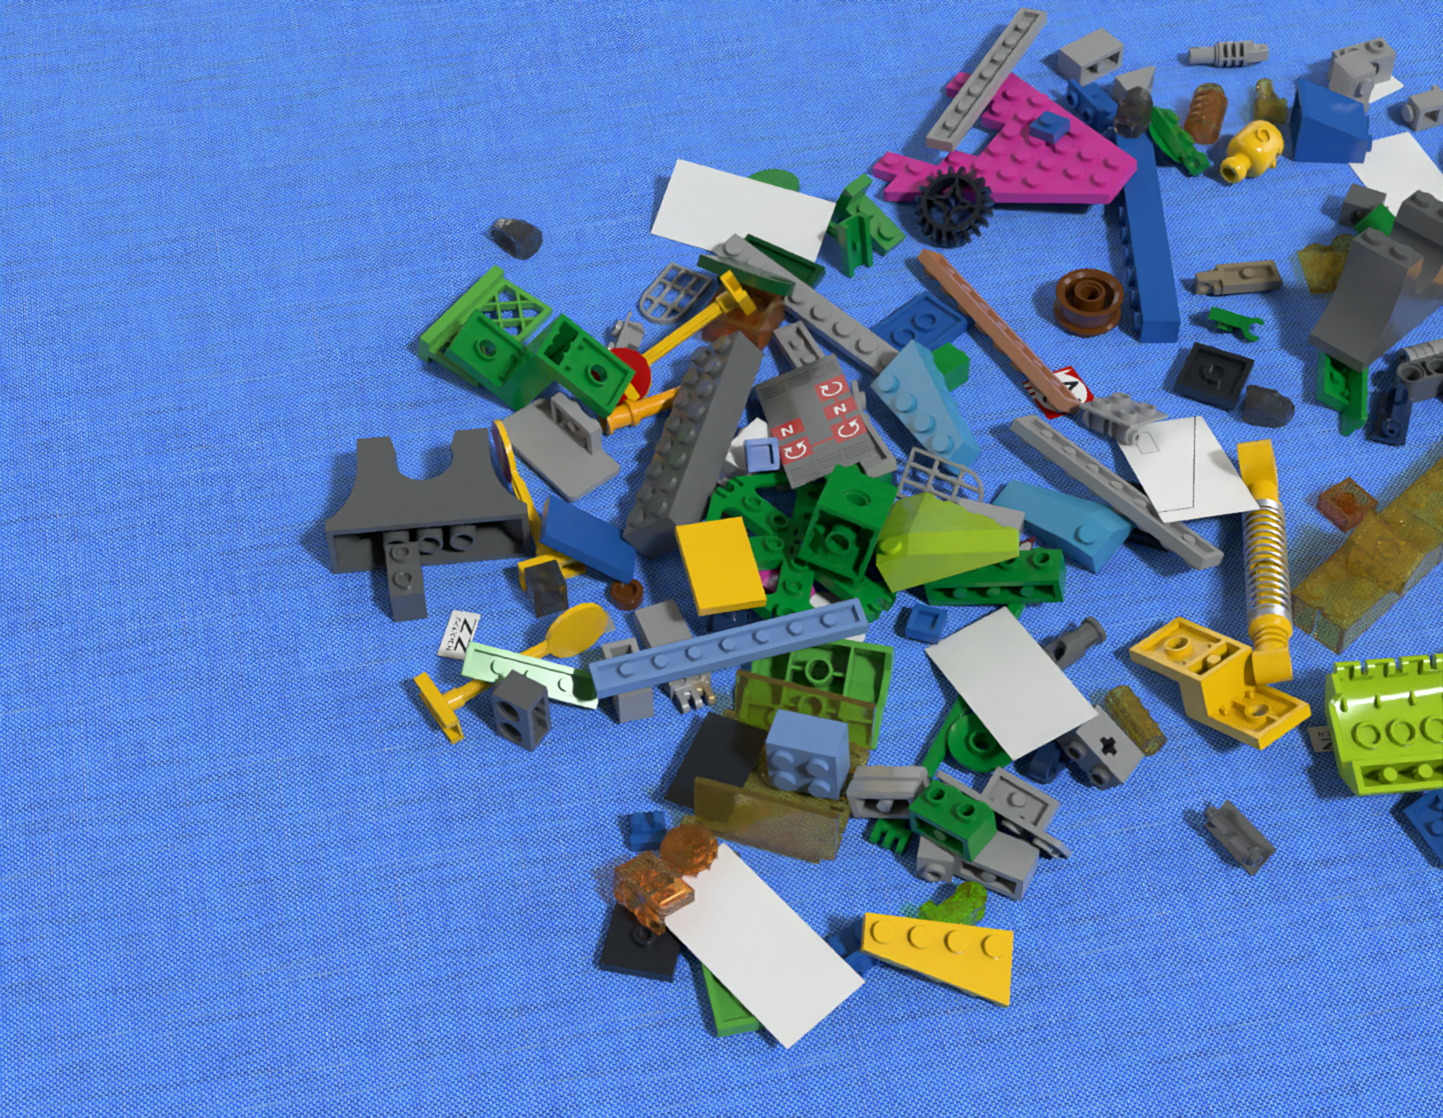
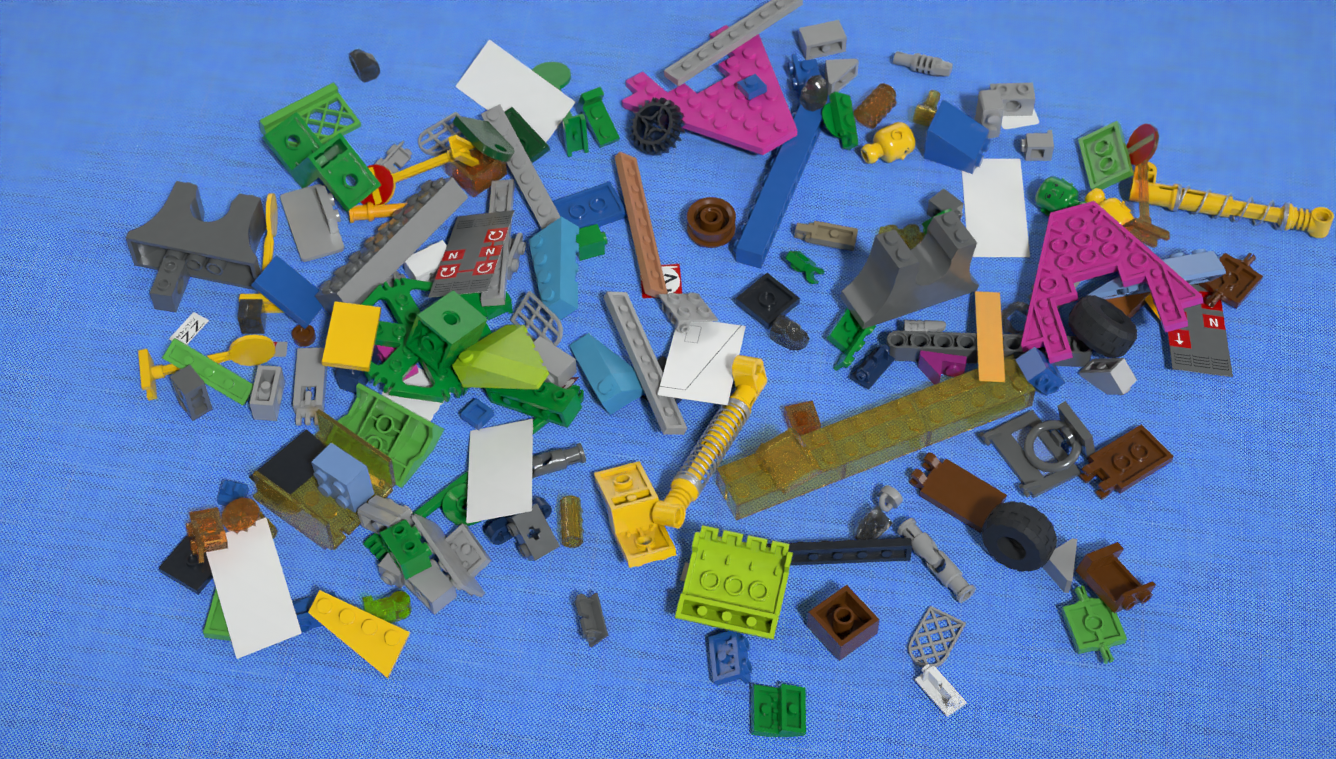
camera: 20 degrees right, 5 degrees up
medium blue plate [588,598,869,699] -> none
plate [743,437,781,474] -> none

